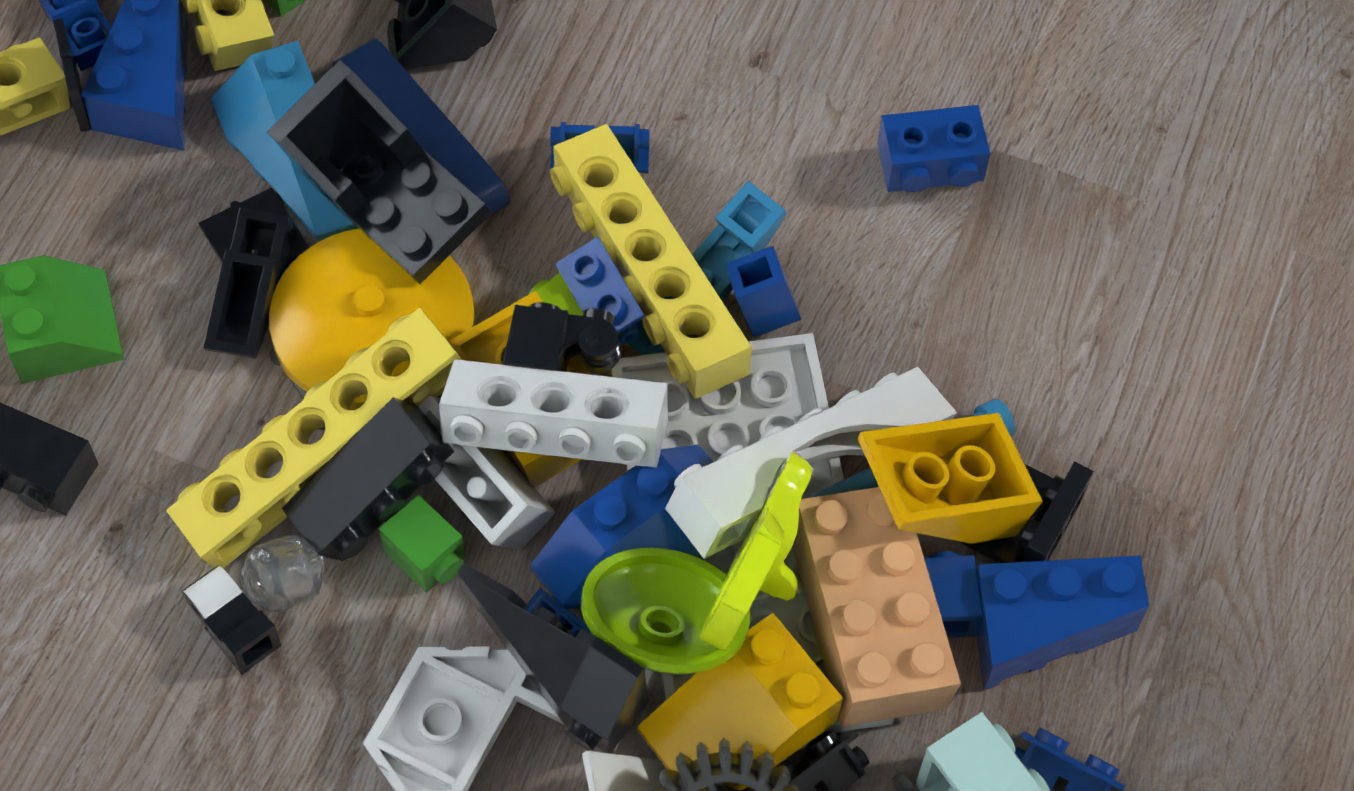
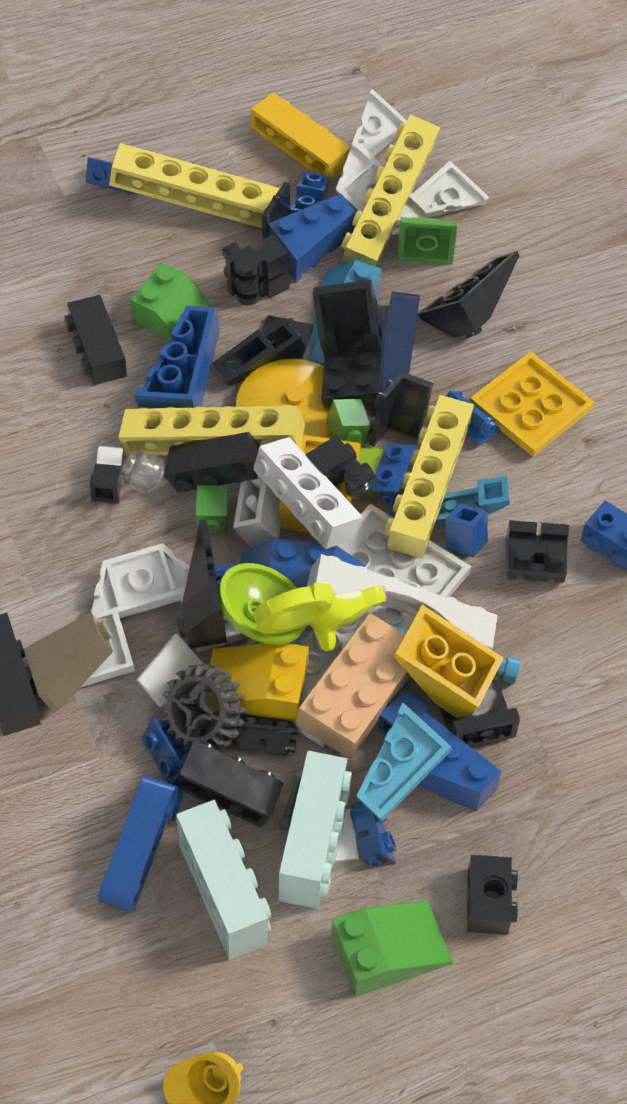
camera: 45 degrees right, 5 degrees down
none -> blue wedge [134,306,220,409]
none -> black hips [222,234,290,305]
none -> bright green brick [326,399,371,446]
none -> medium azure wing [357,703,452,822]
none -> black bracket [368,371,434,447]
none -> black brick [467,855,518,935]
none -> yellow plate [470,351,595,457]
none -> black hips [506,520,569,583]

